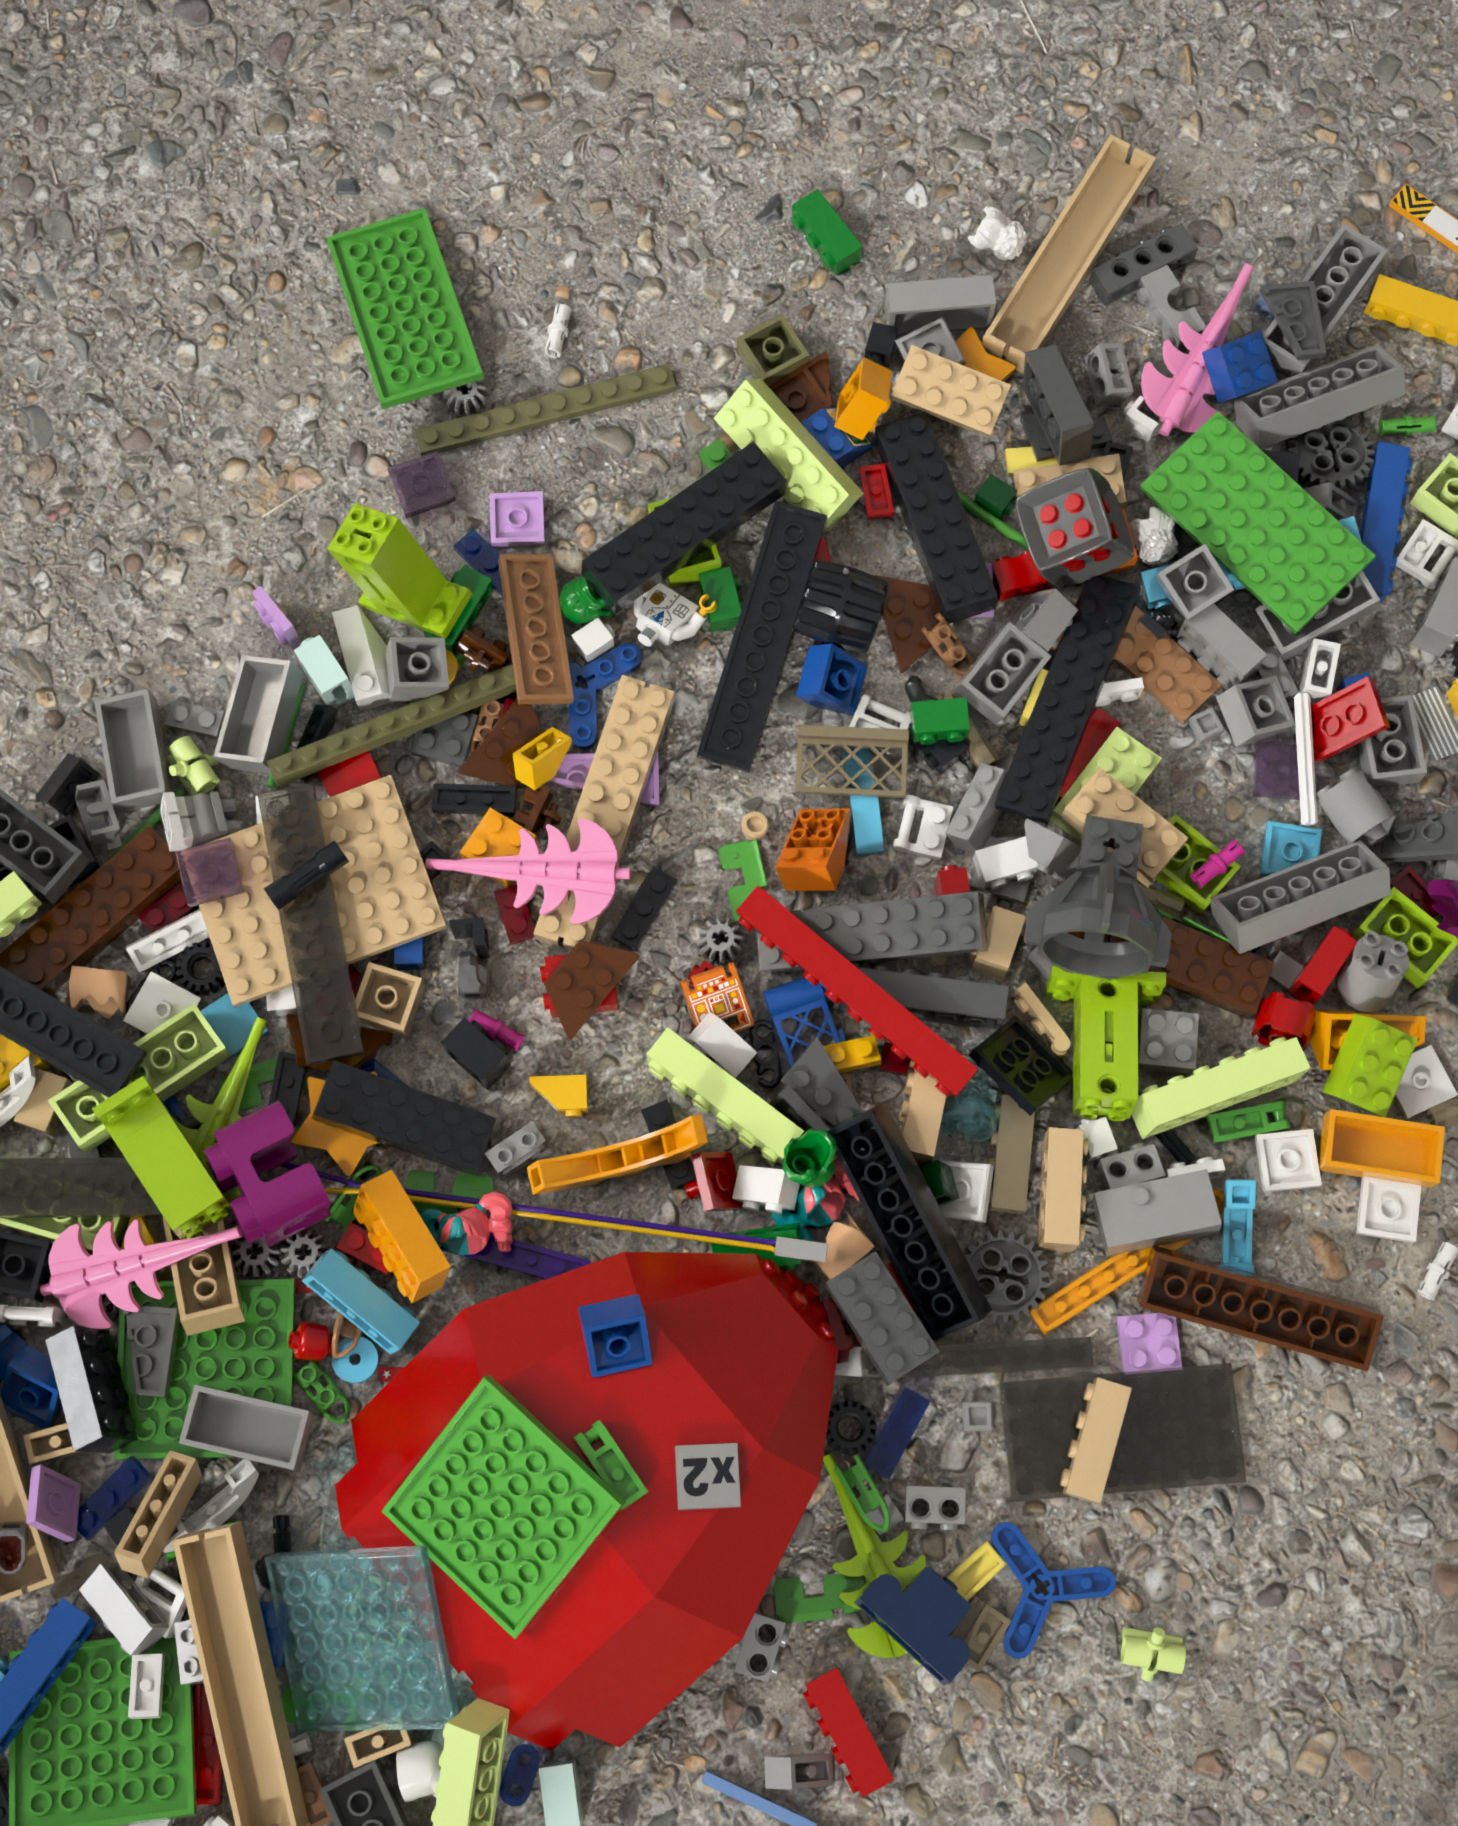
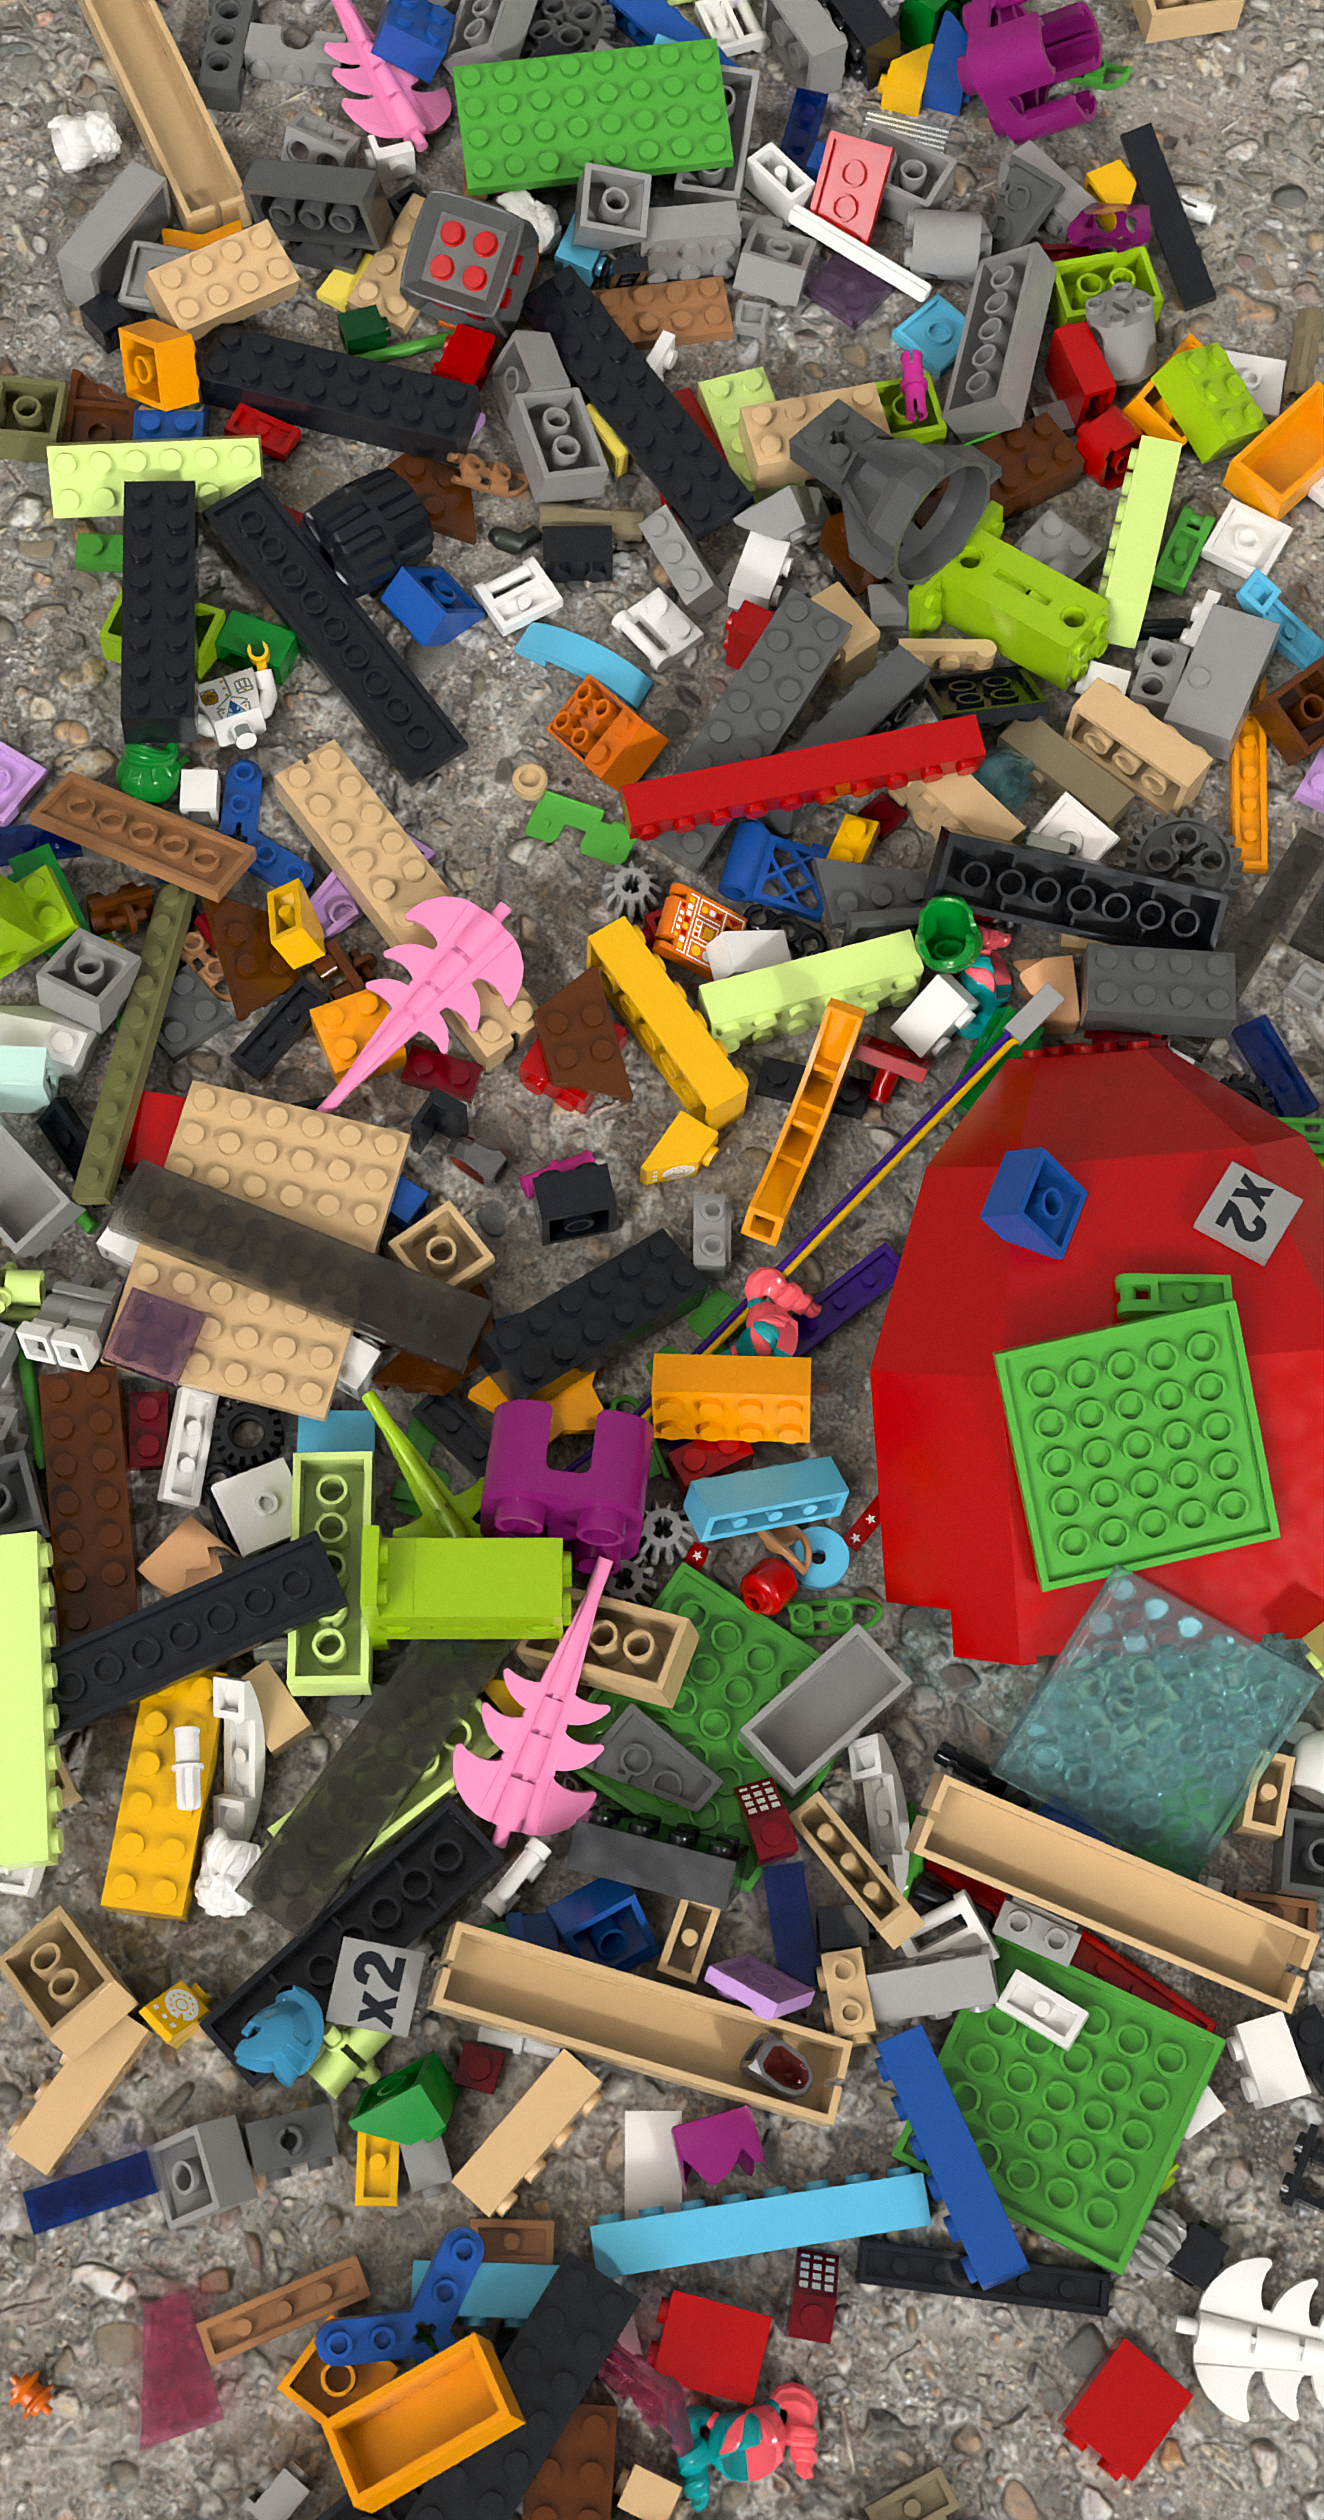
camera: 60 degrees left, 5 degrees down
black axle [263,840,349,910] -> none
black plate [611,867,678,952] -> none
dark tan fence [795,725,909,798] -> none
green brick [910,698,970,745] -> none
none -> yellow brick [586,916,749,1132]
none -> dark red slope [733,1777,799,1867]
none -> clear blue plate [780,87,829,173]
none -> tan brick [816,1947,881,2047]

